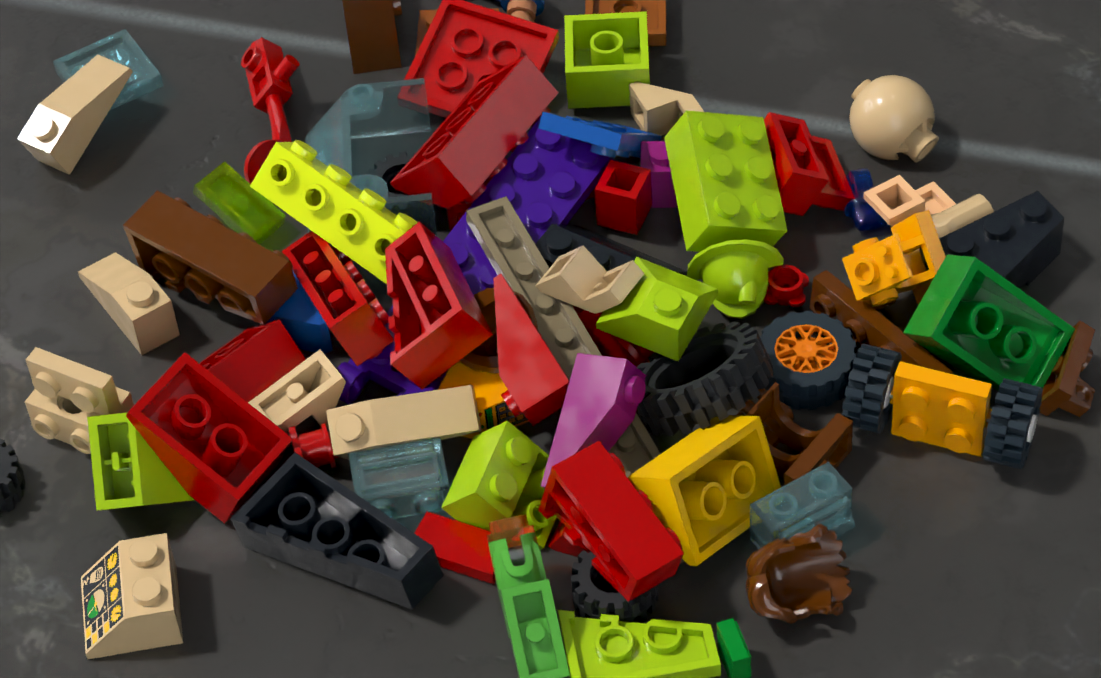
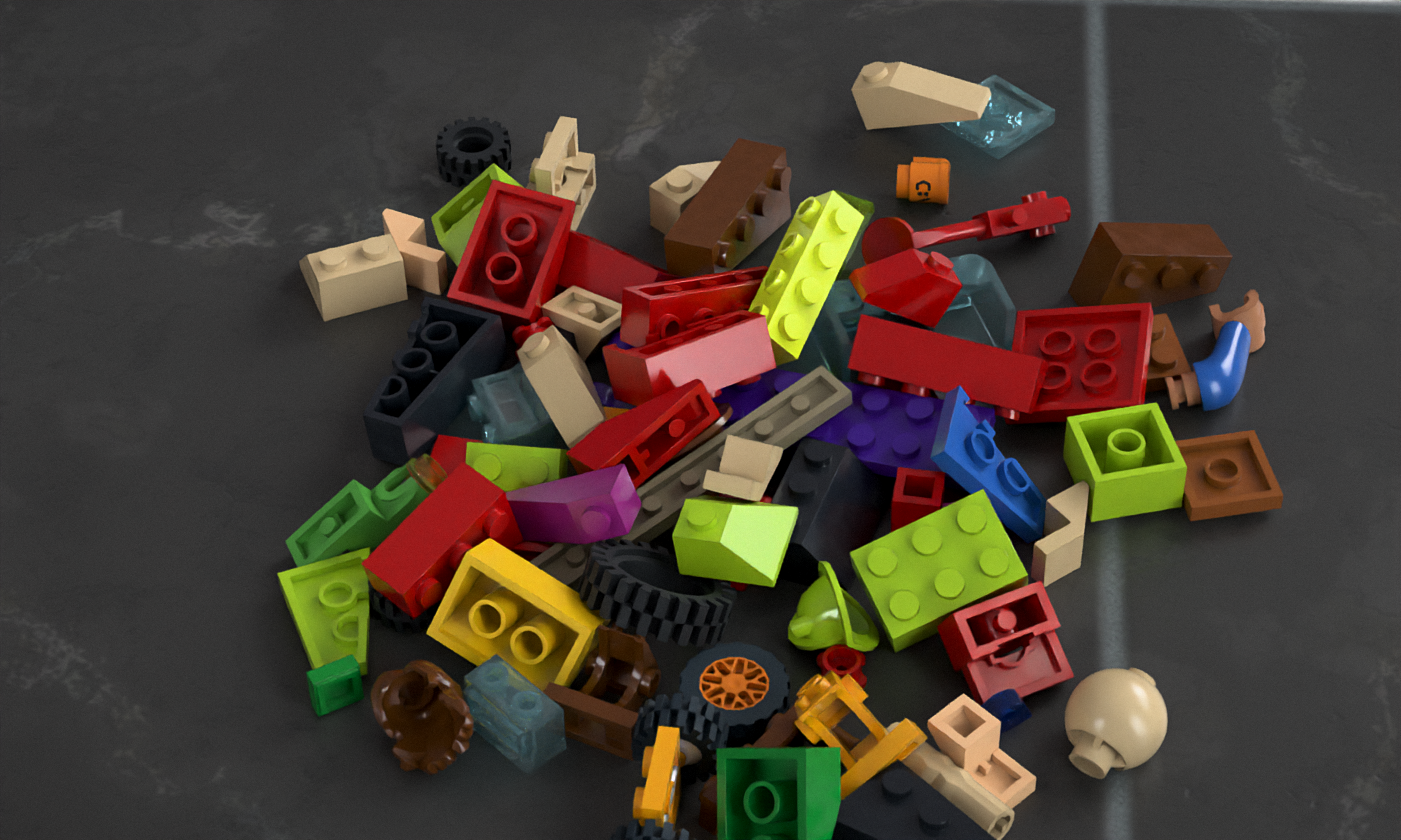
camera: 75 degrees right, 5 degrees down
none -> light nougat slope [382,208,449,295]
none -> red slope [848,248,963,328]
none -> orange piece [896,157,951,205]

